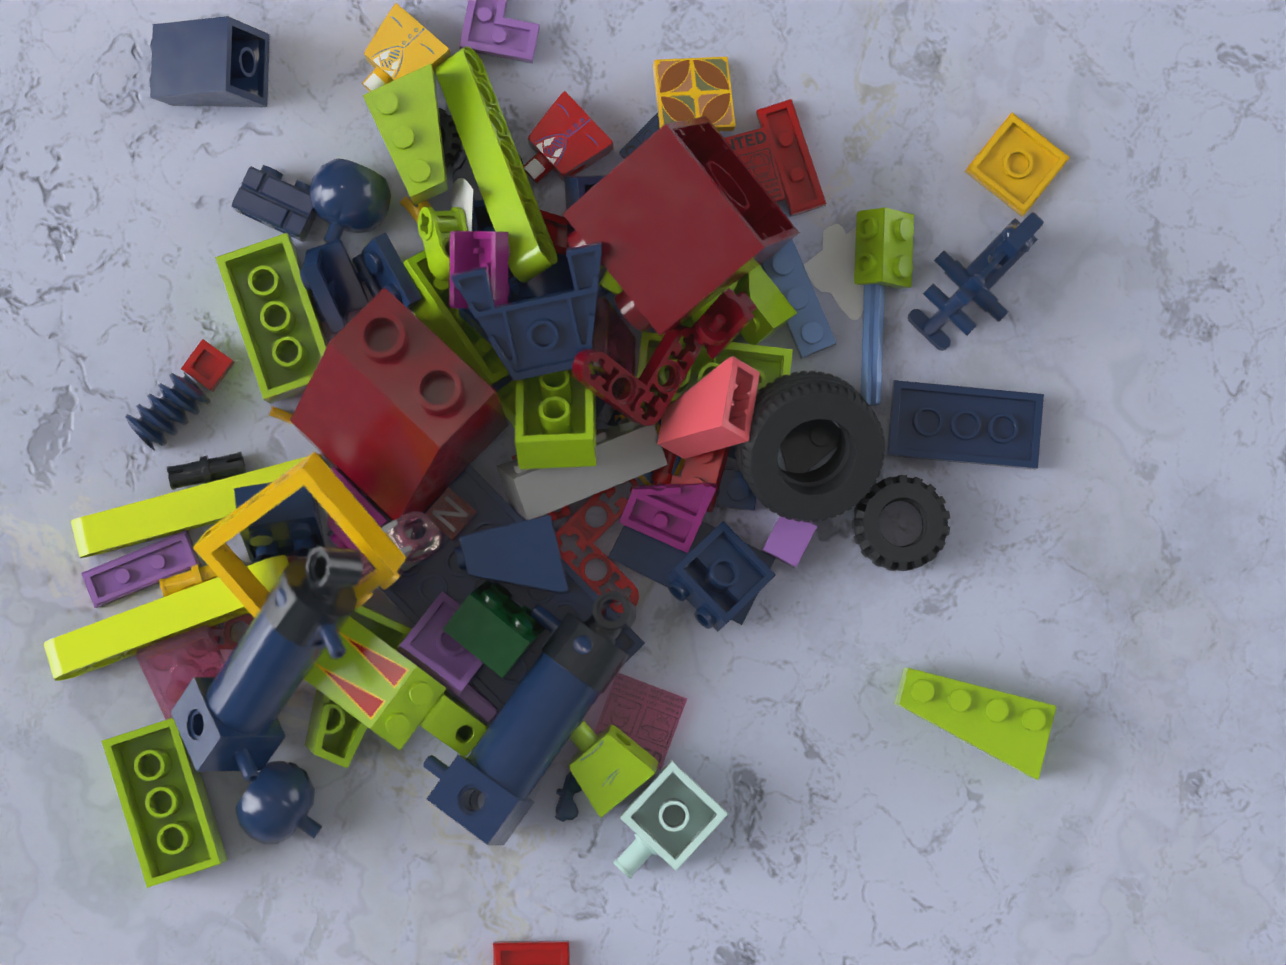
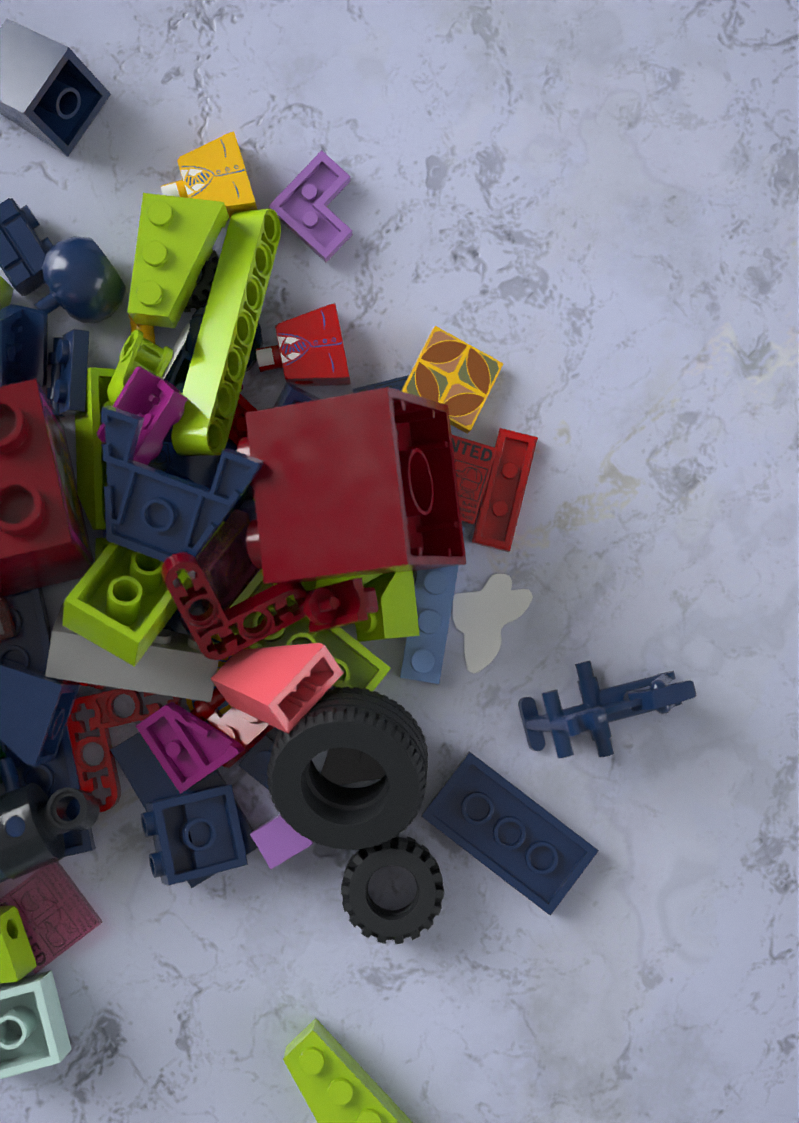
camera: 30 degrees right, 0 degrees up
lime bracket [854,207,914,289] -> none
medium blue axle [860,284,885,406] -> none
yellow tile [964,112,1070,217] -> none

